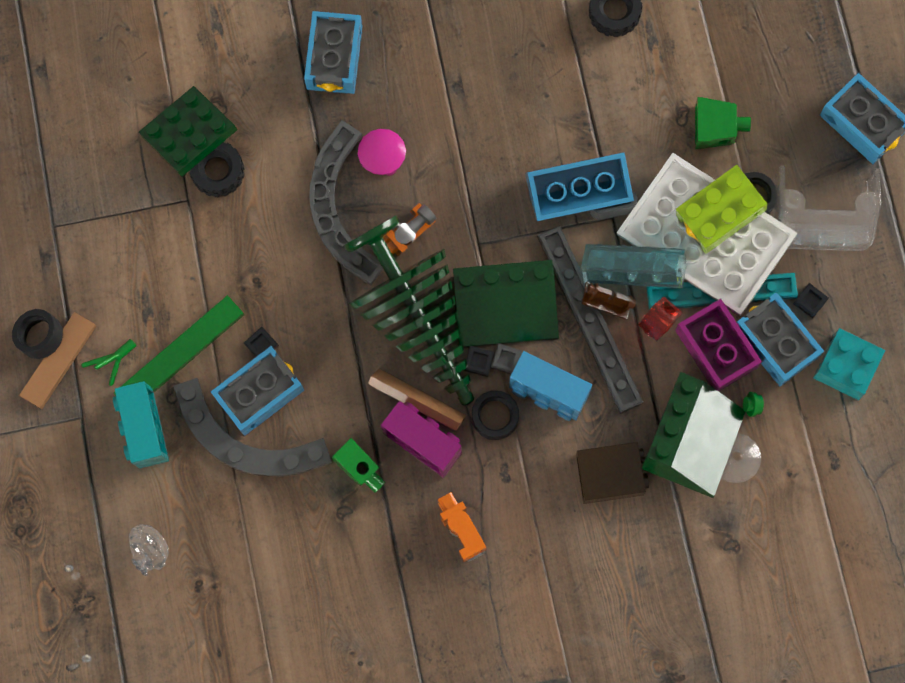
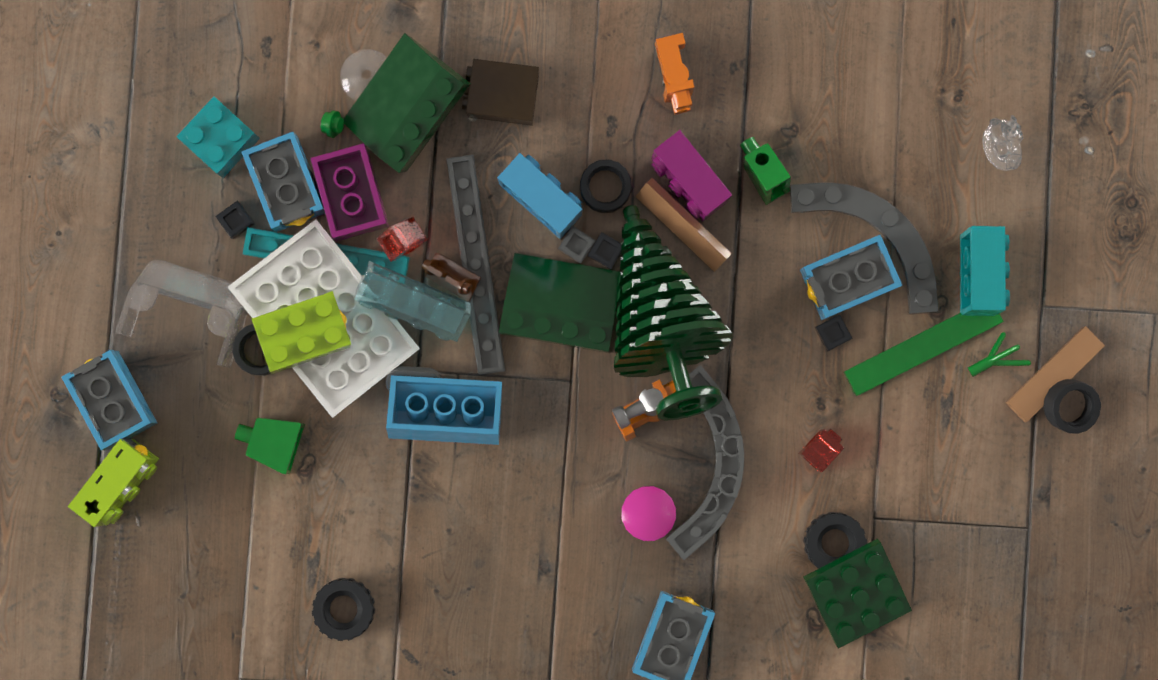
camera: 170 degrees left, 10 degrees up
none -> lime piece [68,439,159,527]
none -> clear red brick [798,429,844,473]

